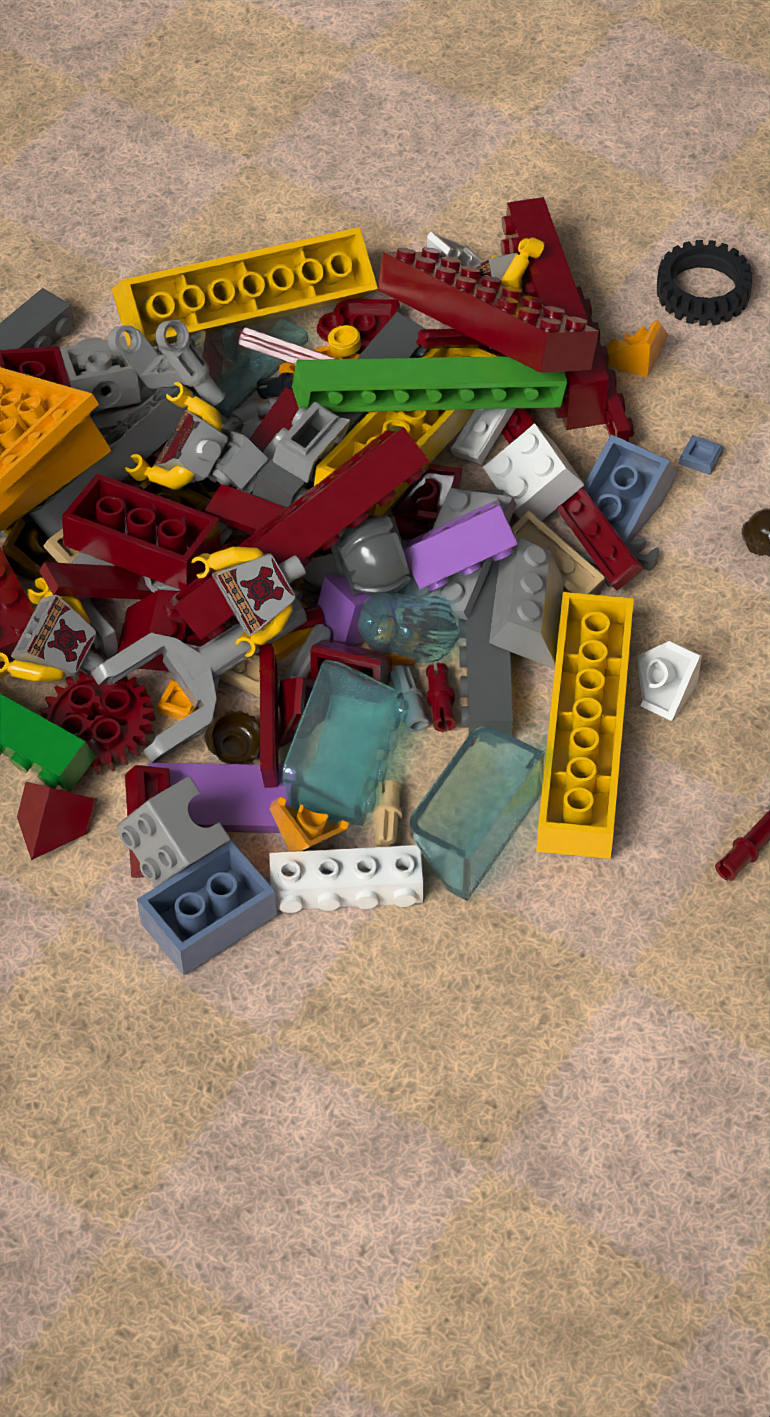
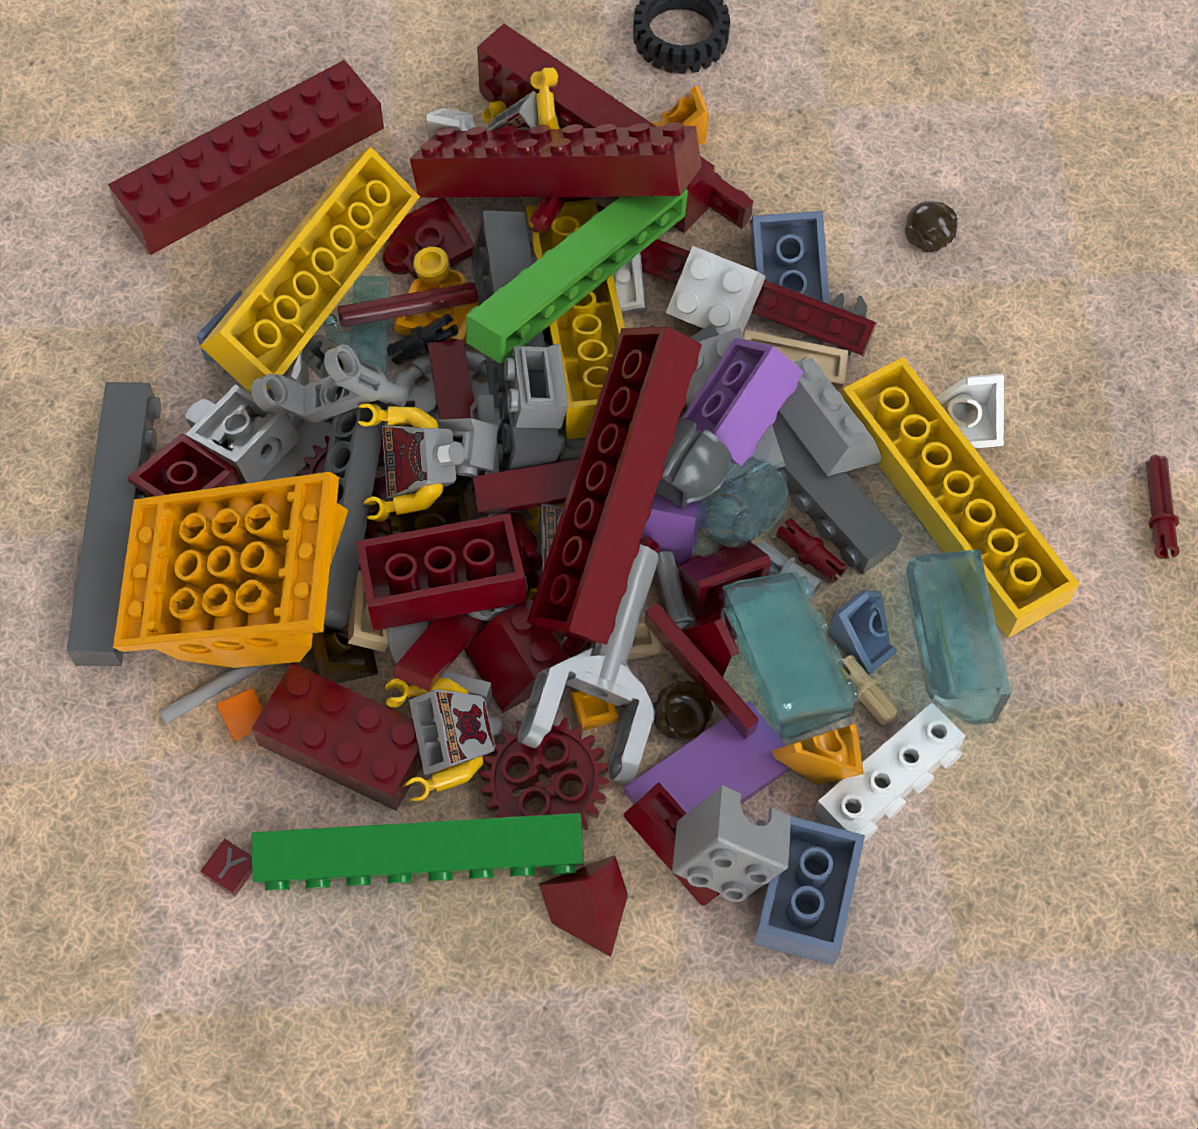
camera: 40 degrees left, 10 degrees up
torso [191,547,306,657] -> none
sand blue tile [679,435,723,475] -> none
none -> dark red brick [108,59,384,255]
none -> sand blue slope [828,590,896,675]

